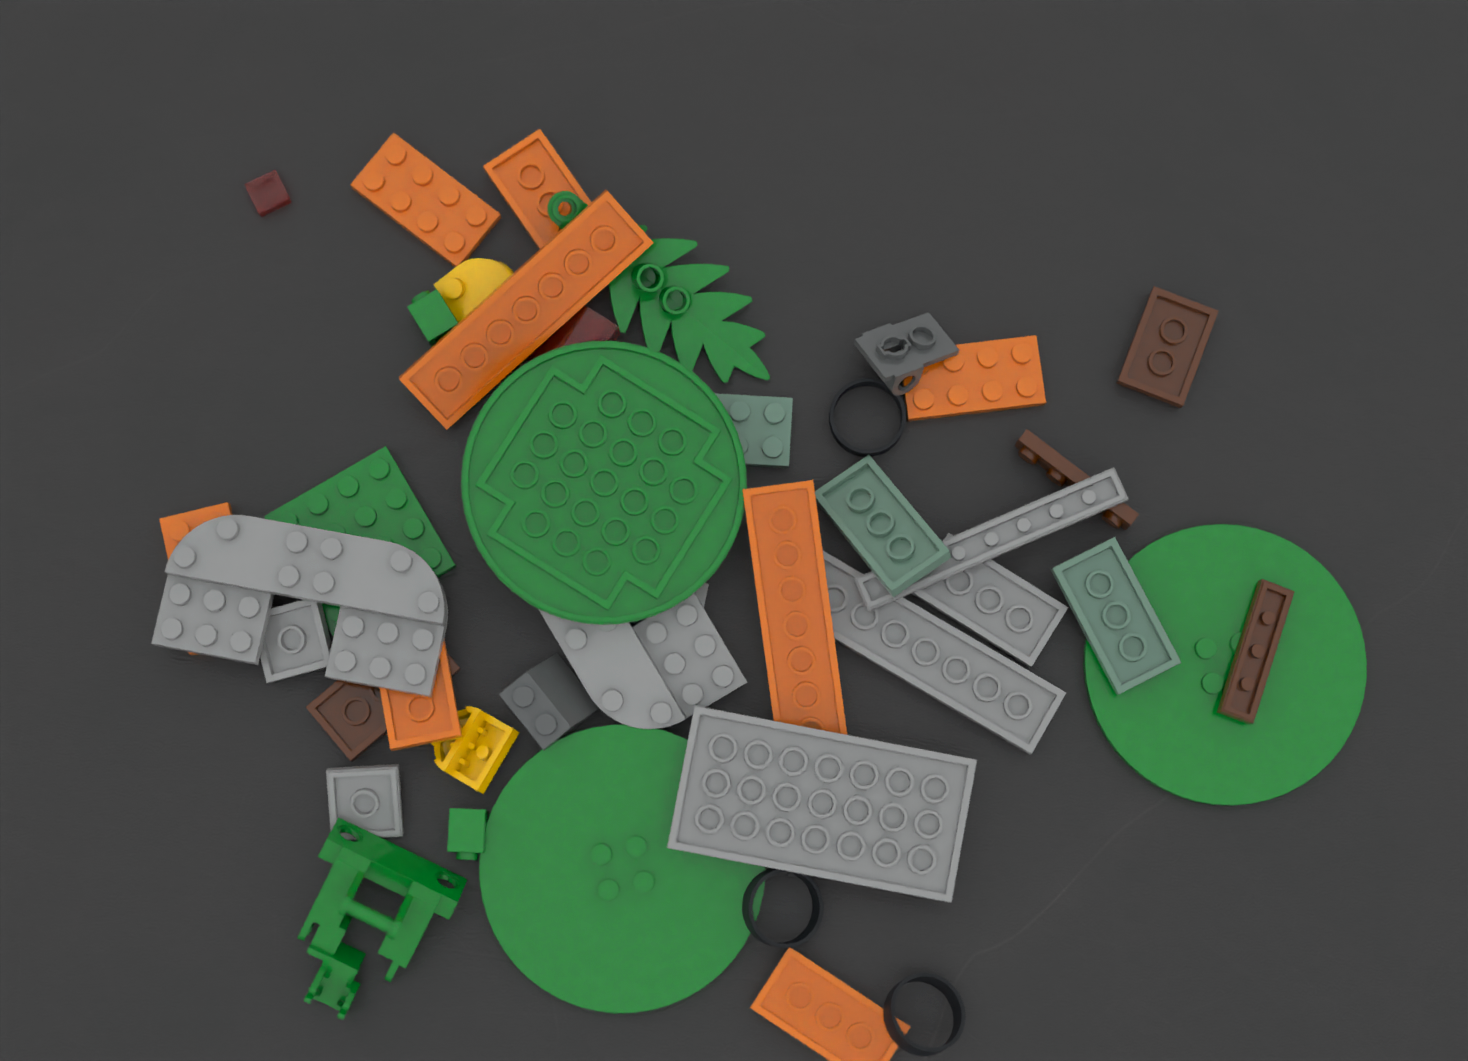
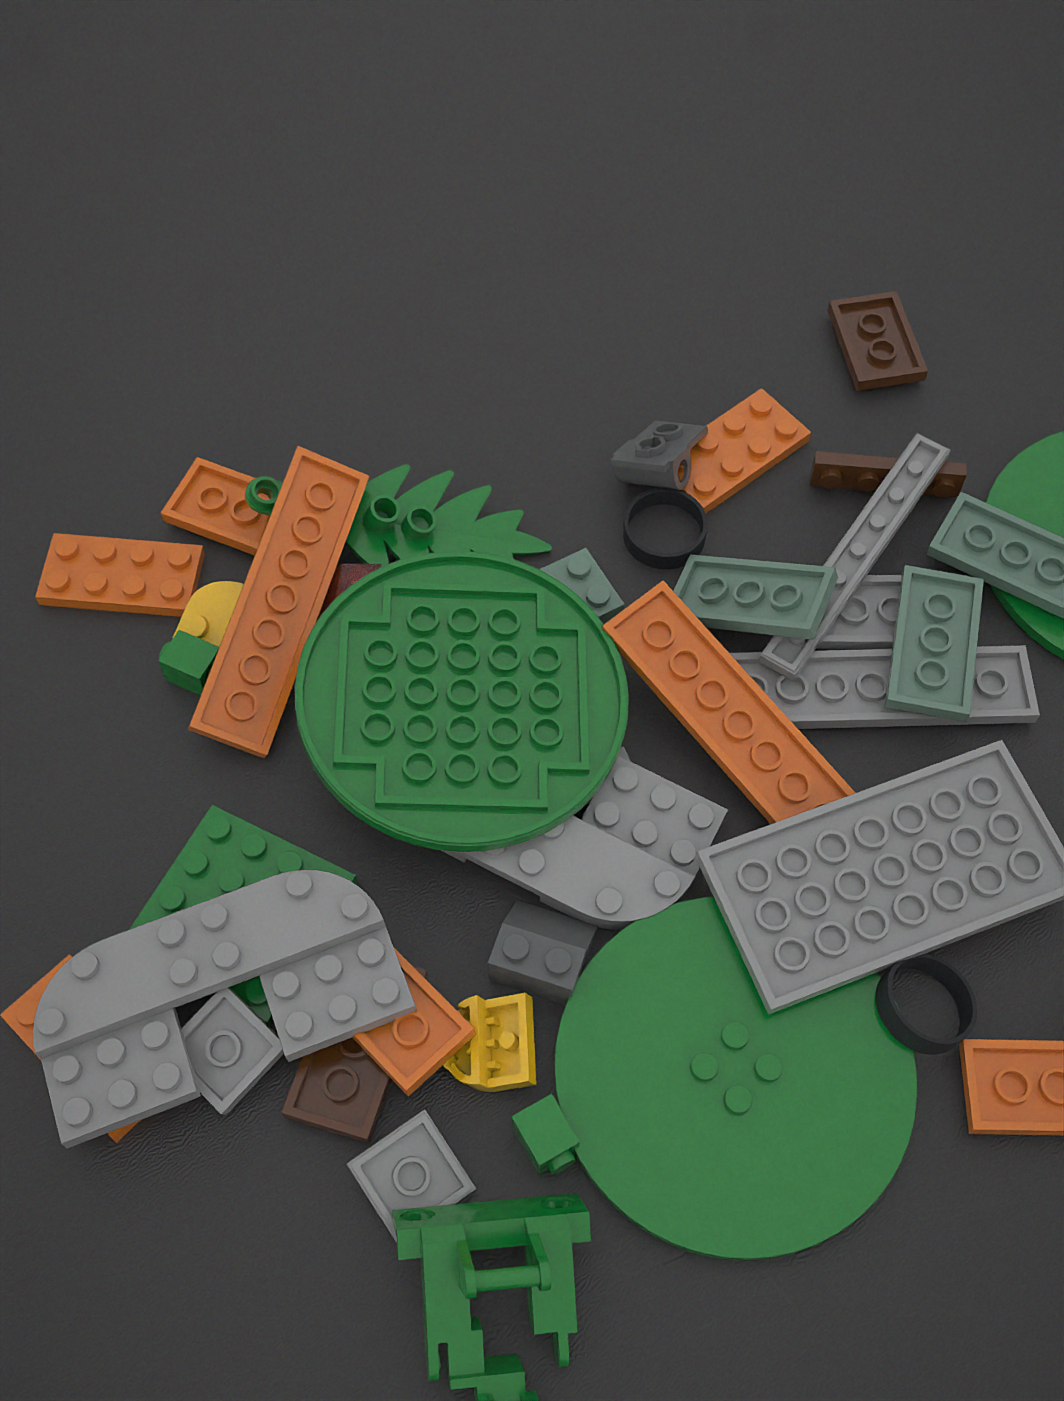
camera: 30 degrees left, 20 degrees down
none -> sand green plate [885,565,984,722]

